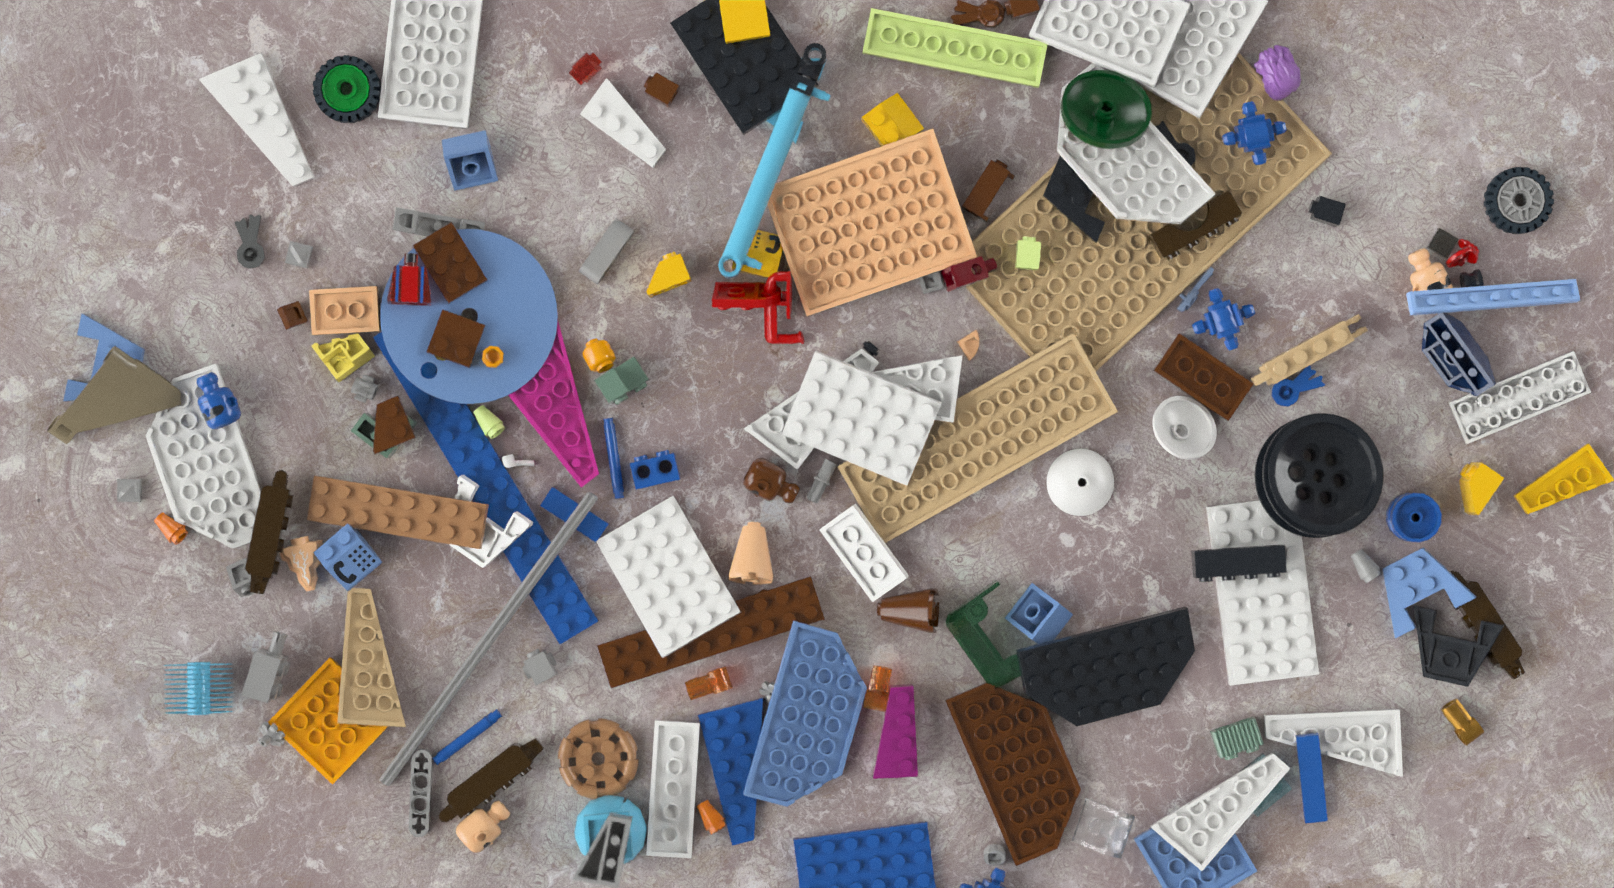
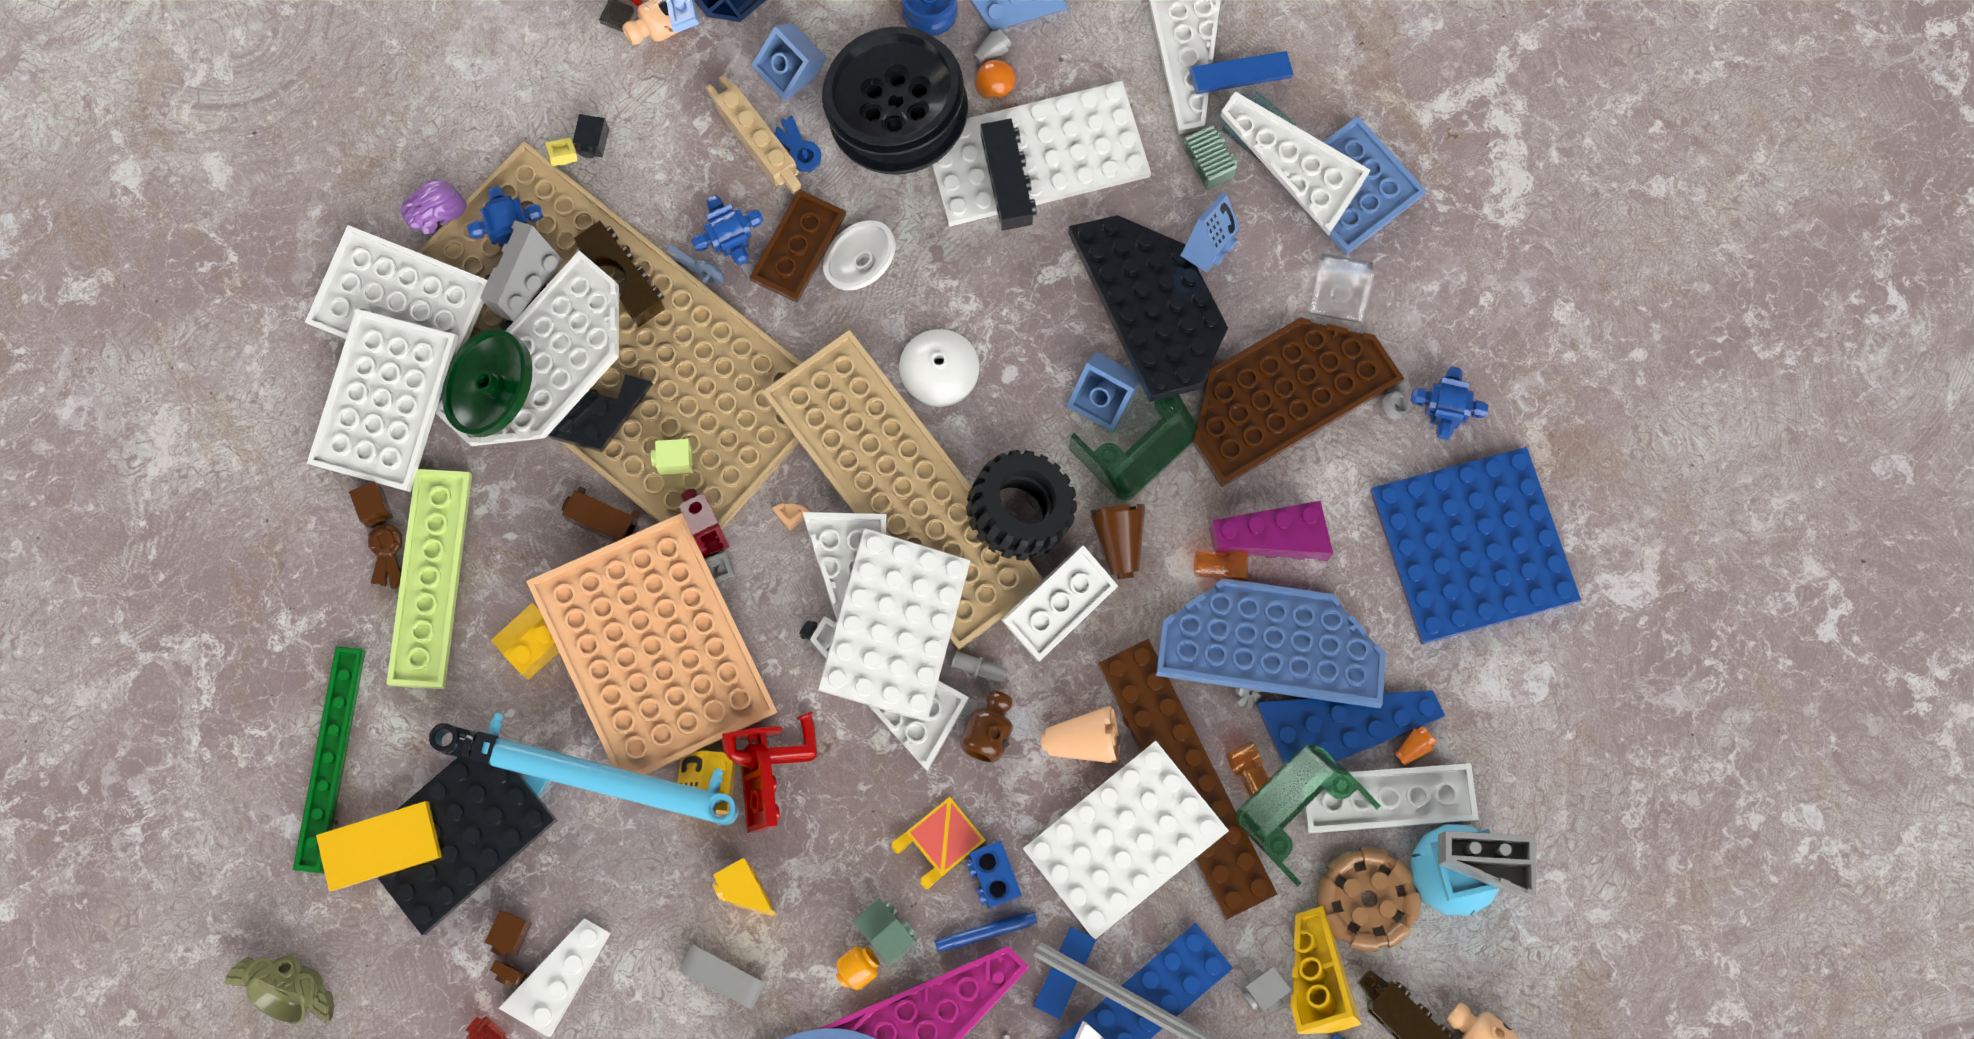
camera: 100 degrees left, 15 degrees down
none -> light grey wedge [480,220,564,321]
none -> reddish brown plate [490,960,527,987]
none -> light yellow plate [545,137,577,166]
none -> medium blue slope [751,23,827,100]
none -> coral flag [891,797,986,889]
none -> black tyre [966,450,1077,561]
none -> orange hair [974,60,1016,99]
none -> medium blue slope [1180,192,1240,273]
none -> clear green windscreen [1236,743,1381,887]
none -> yellow wedge [1290,906,1362,1034]

